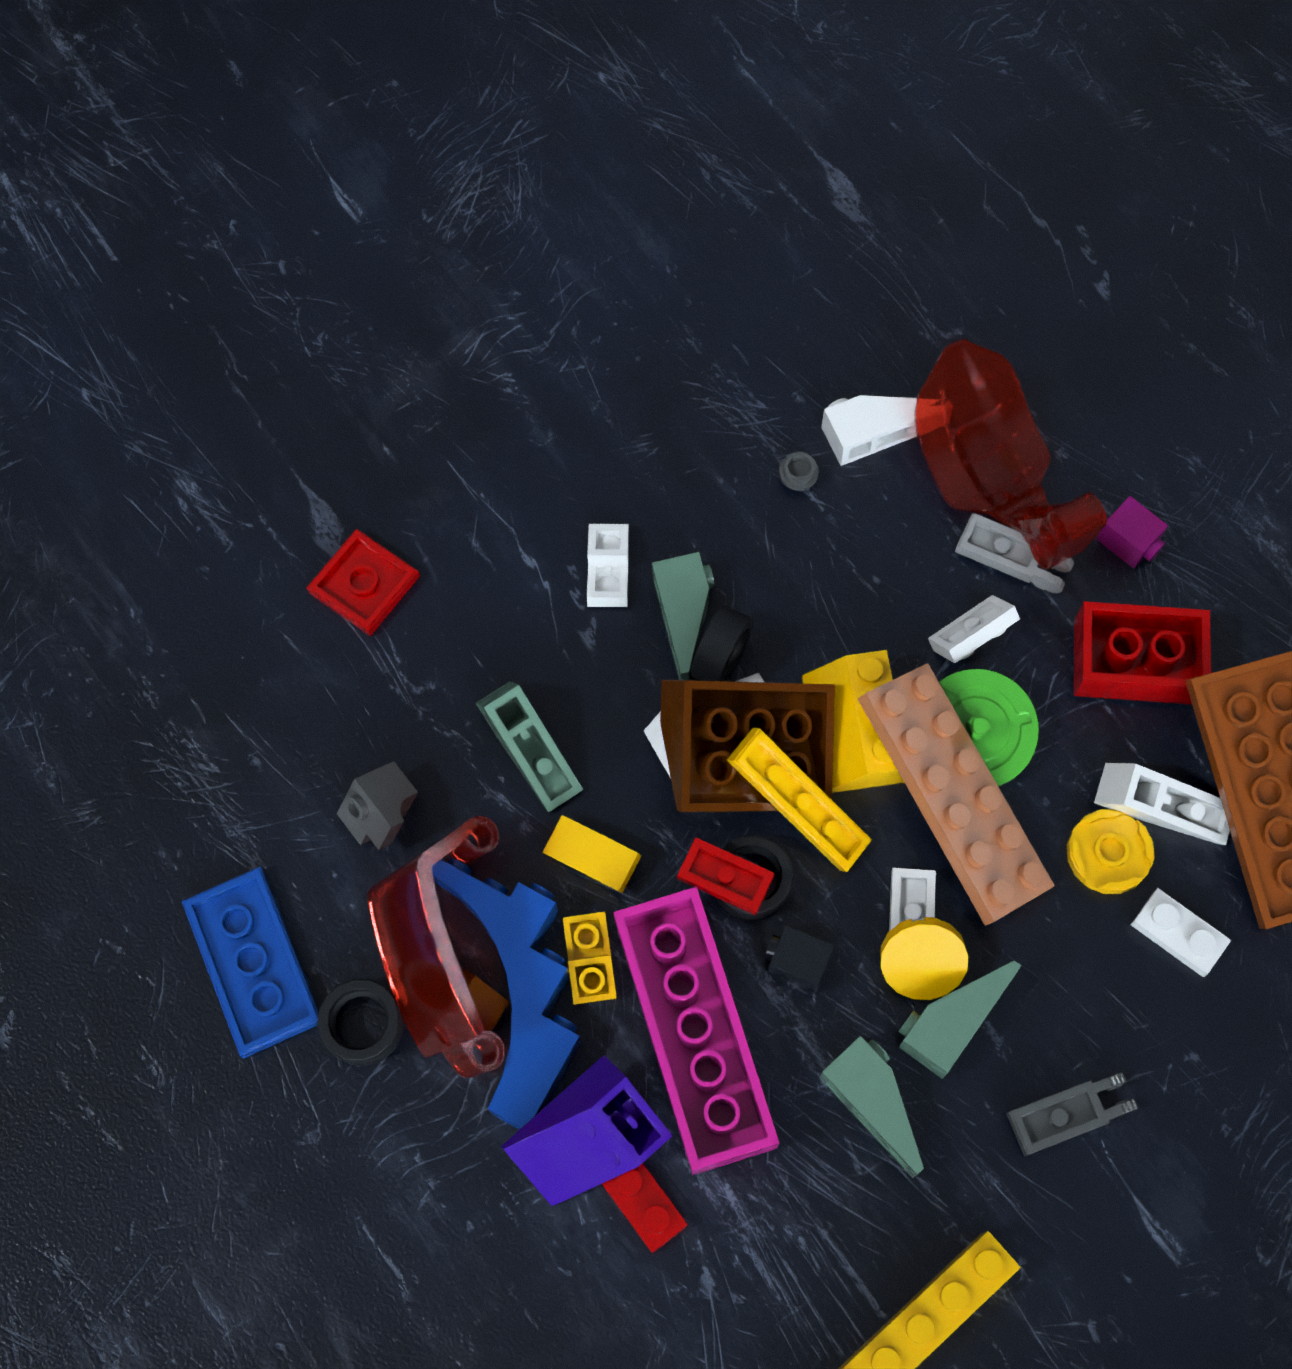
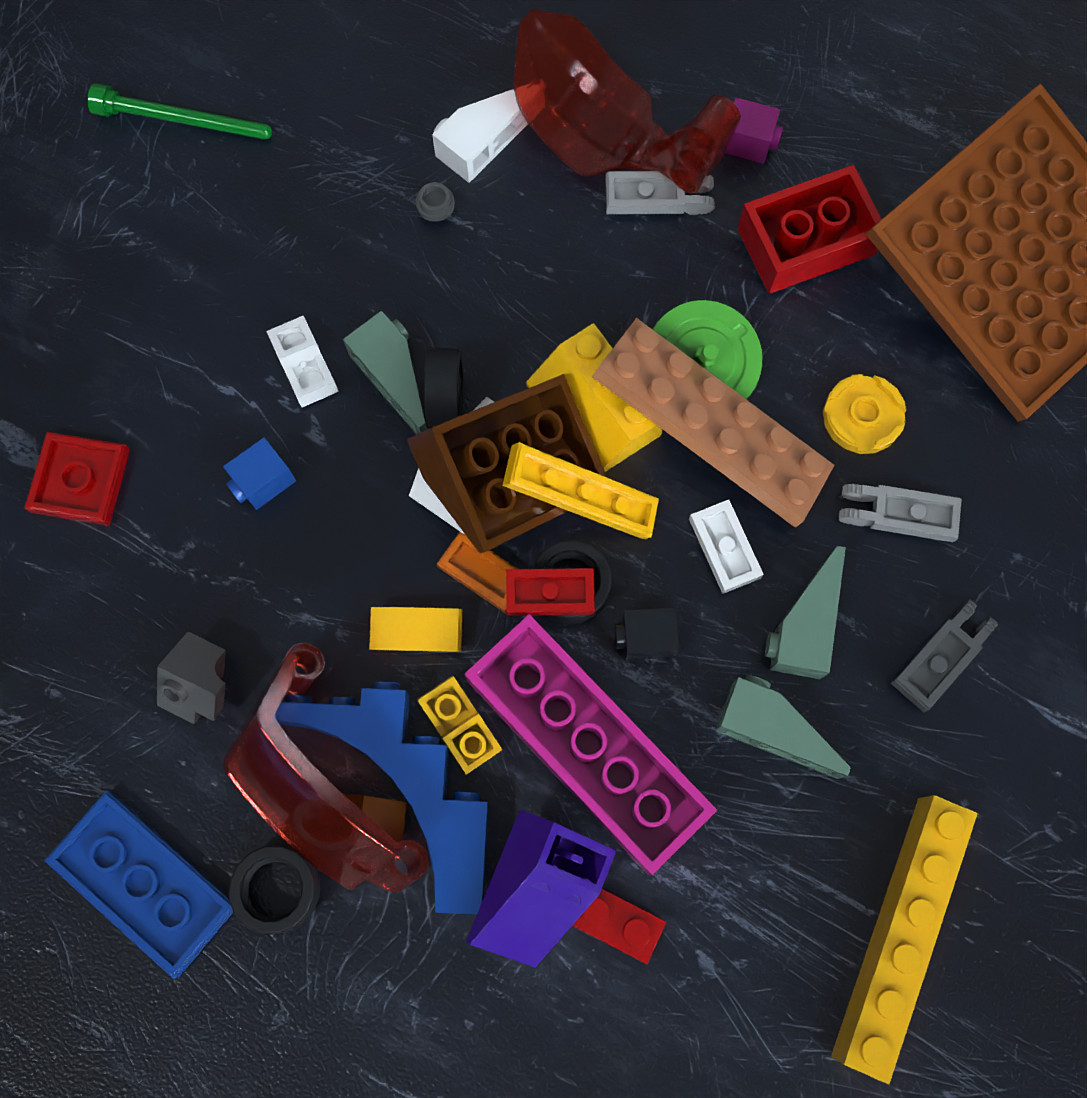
camera: 30 degrees left, 5 degrees up
sand green slope [476,681,583,812] -> none
yellow tile [880,917,968,1000] -> none
white plate [928,595,1020,663] -> none
white slope [1094,763,1230,845] -> none
white plate [1131,888,1231,977] -> none
none -> green piece [88,83,272,140]
none -> blue brick [223,437,296,510]
none -> orange tile [437,532,517,614]
none -> light grey hinge [839,484,962,542]

